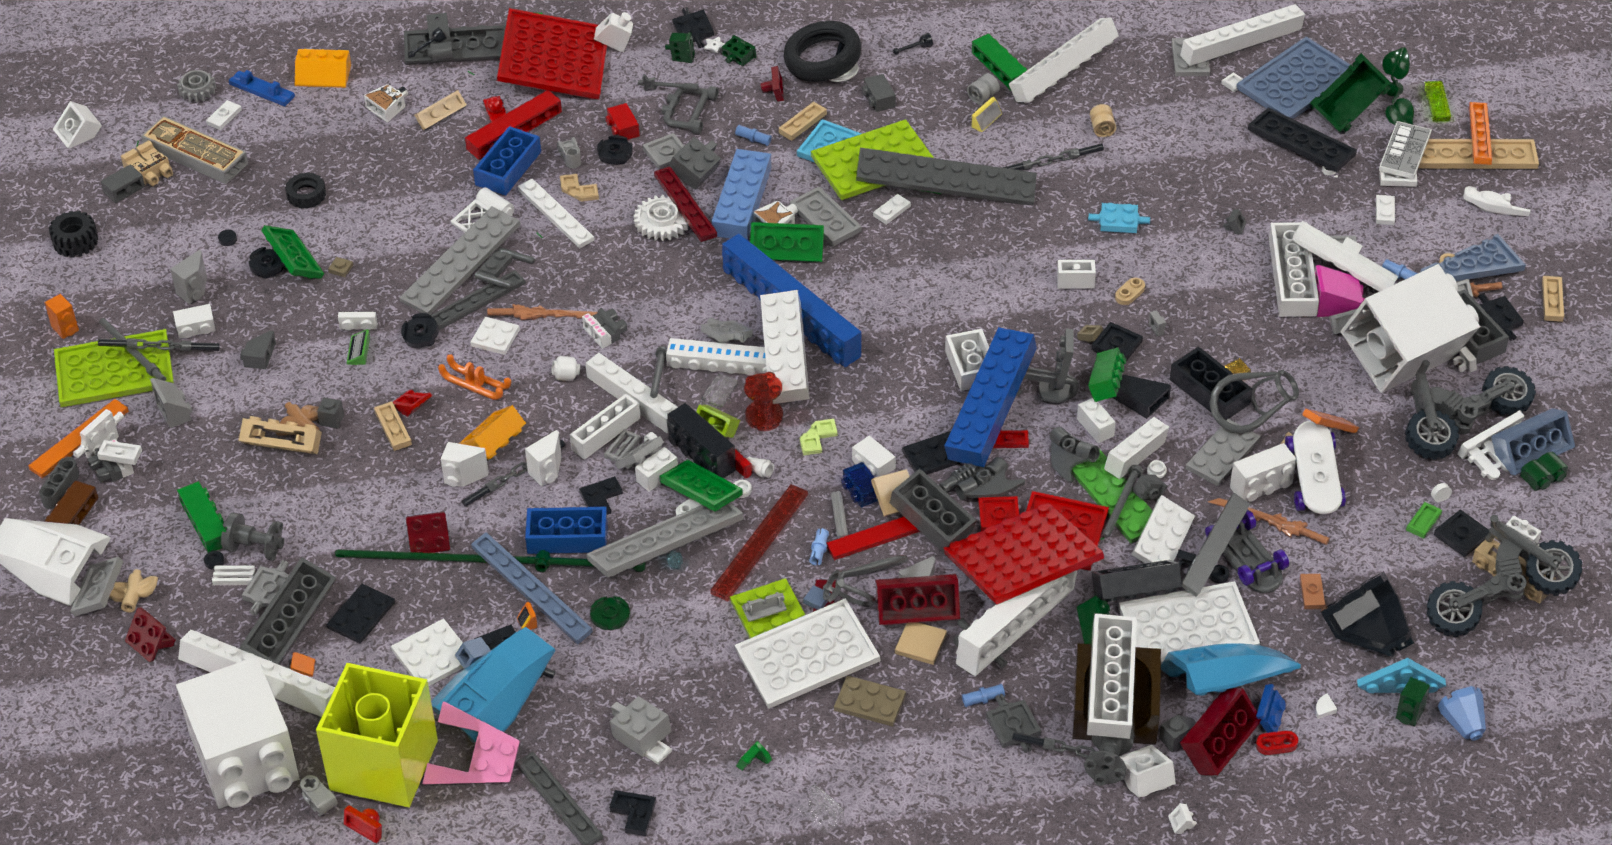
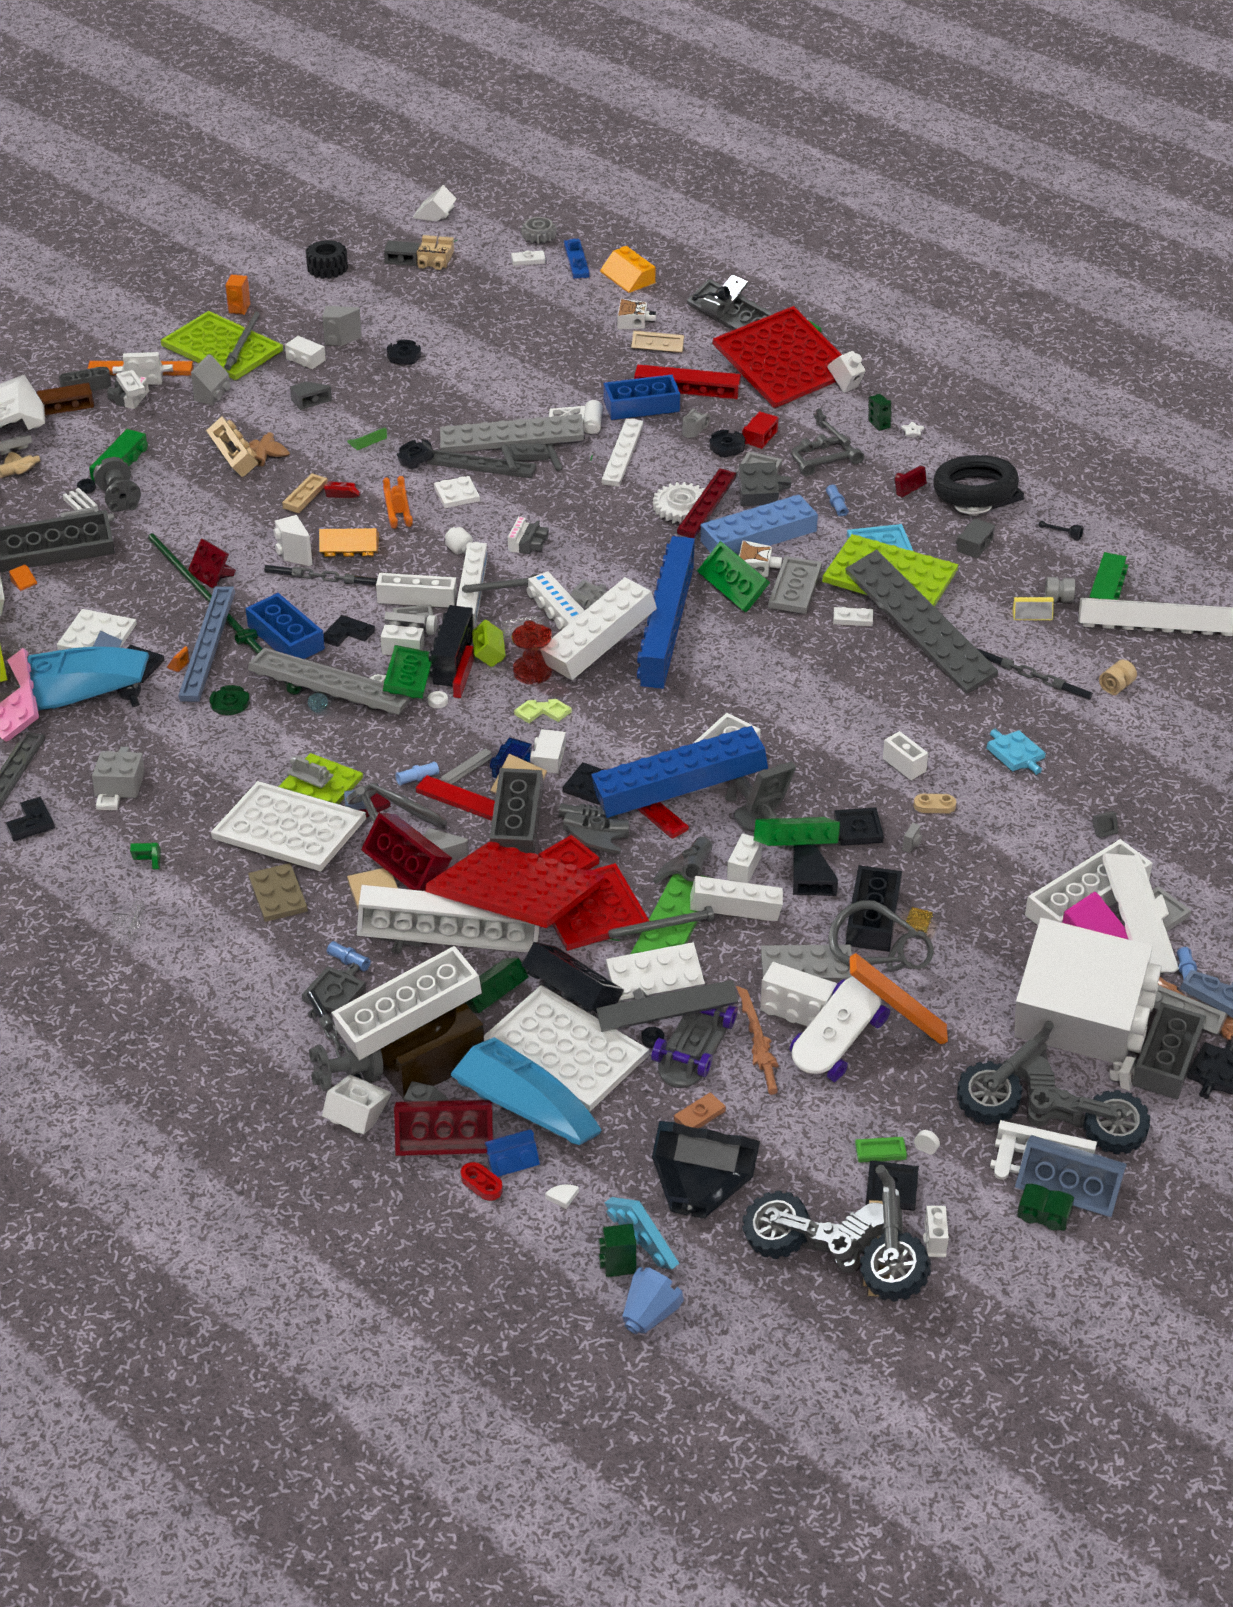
camera: 50 degrees right, 5 degrees down
piece [98,338,220,351] -> none
brick [141,115,248,184] -> none
black tile [218,230,237,246] -> none
green plate [261,225,324,279] -> none
black tyre [285,172,326,209] -> none
dark grey brick [317,397,344,429] -> none
black plate [326,583,395,644] -> none
dark tan plate [328,257,353,277] -> none
white plate [338,312,378,330] -> none
red tile [483,96,507,122] -> none
nougat sword [487,304,597,320] -> none
white slope [525,430,562,487] -> none
tan tile [560,174,599,202] -> none
black plate [672,7,714,48] -> none
clear red tile [710,484,808,602] -> none
dark green piece [721,35,757,66] -> none
white cone [746,457,774,478] -> none
tan plate [779,102,827,141] -> none
dark tan plate [1077,325,1103,342] -> none
dark grey brick [1132,475,1168,502] -> none
white plate [1147,460,1167,478] -> none
white tile [1168,803,1197,834] -> none

